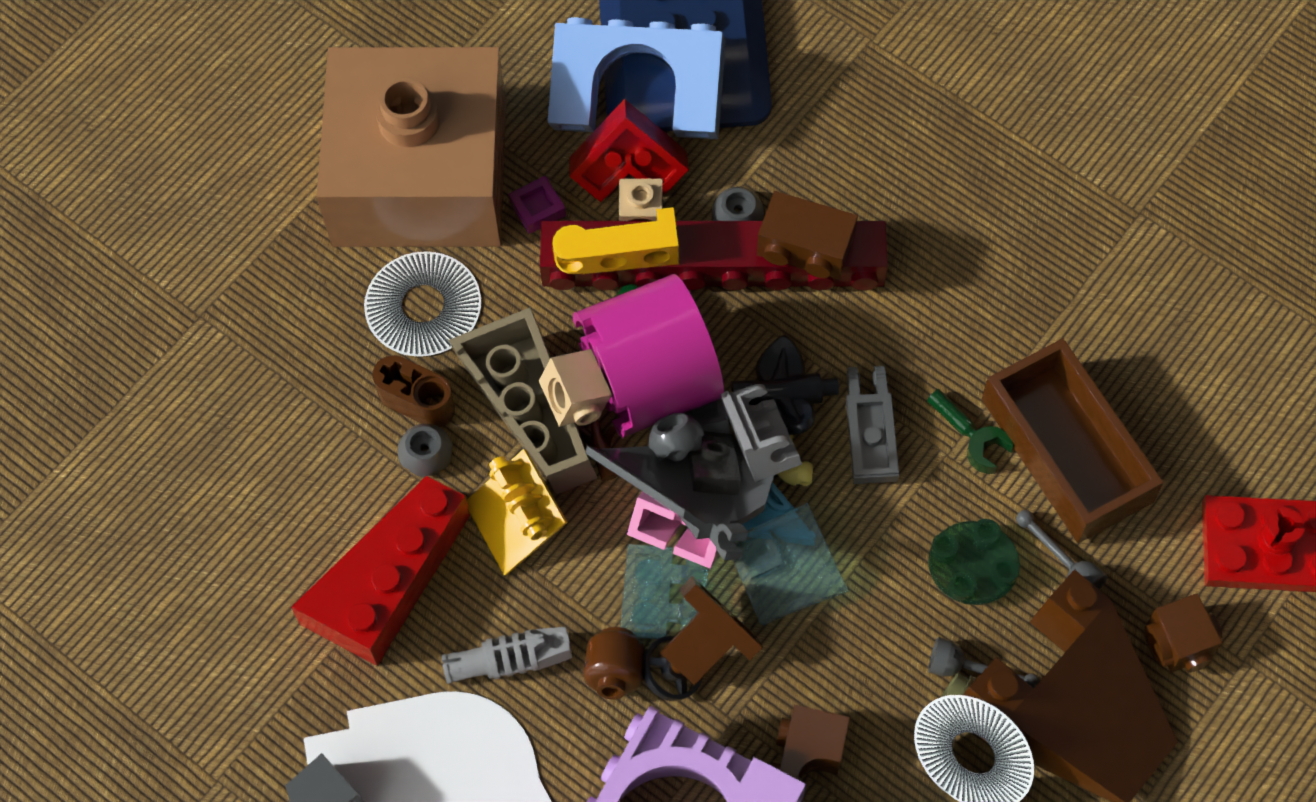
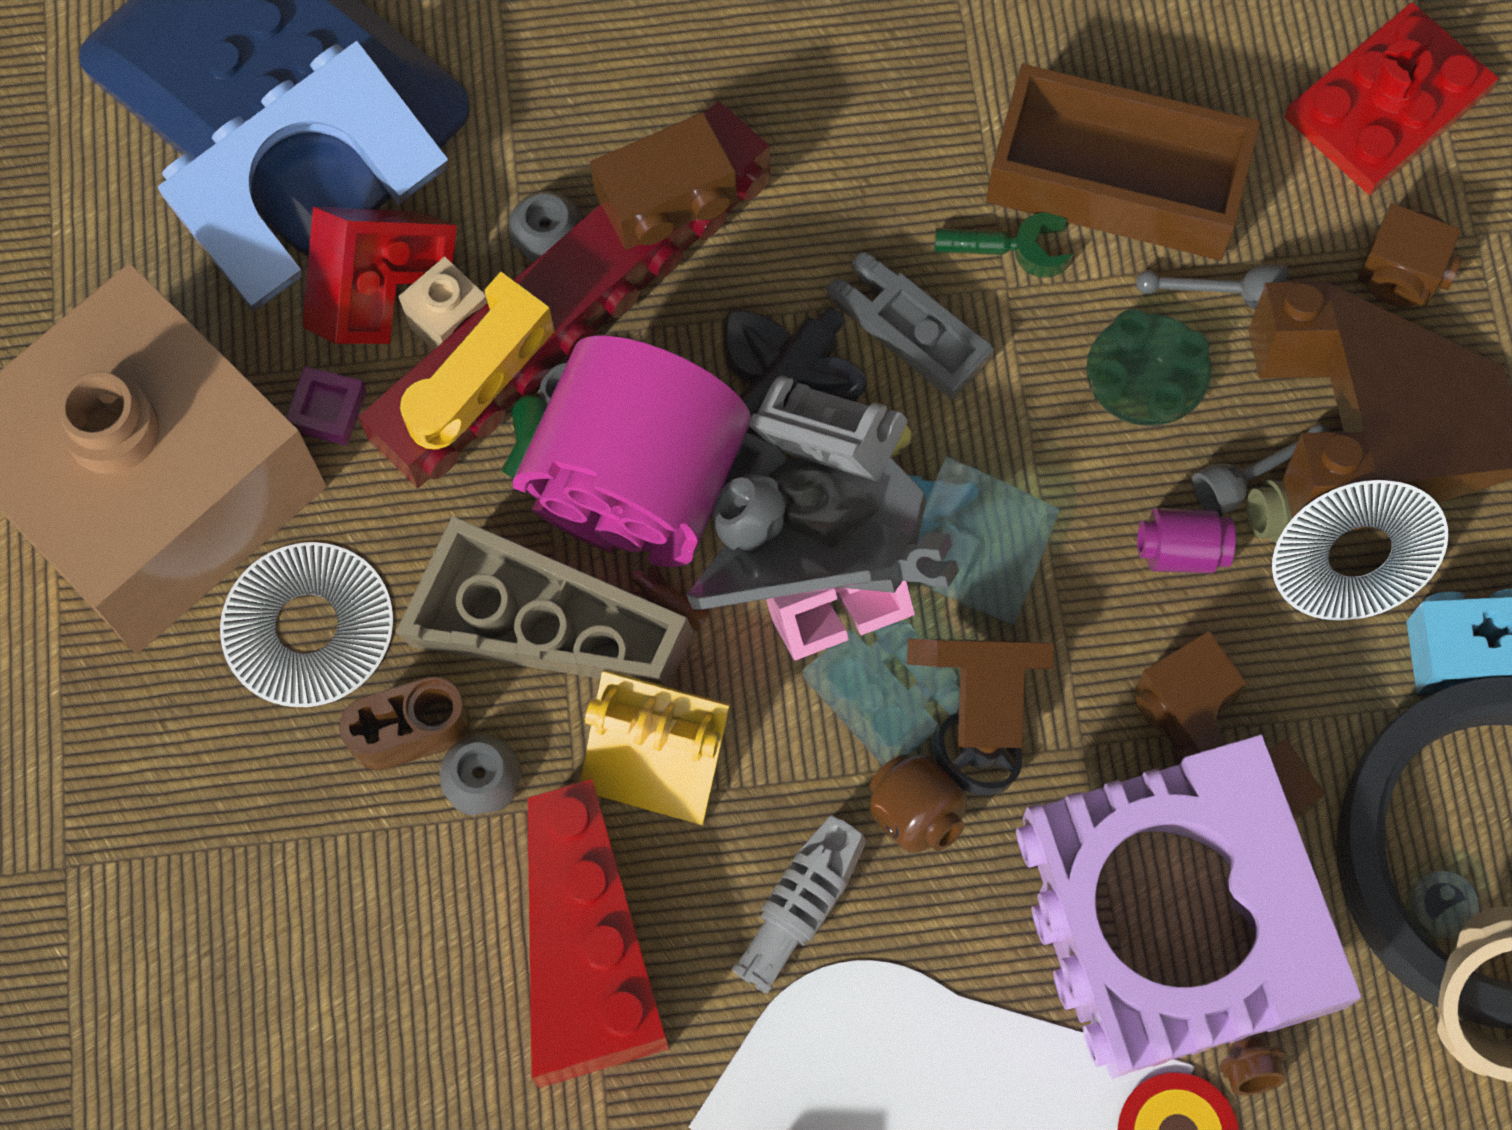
camera: 45 degrees left, 5 degrees up
tan brick [539,349,612,426] -> none
none -> magenta brick [1137,508,1236,573]

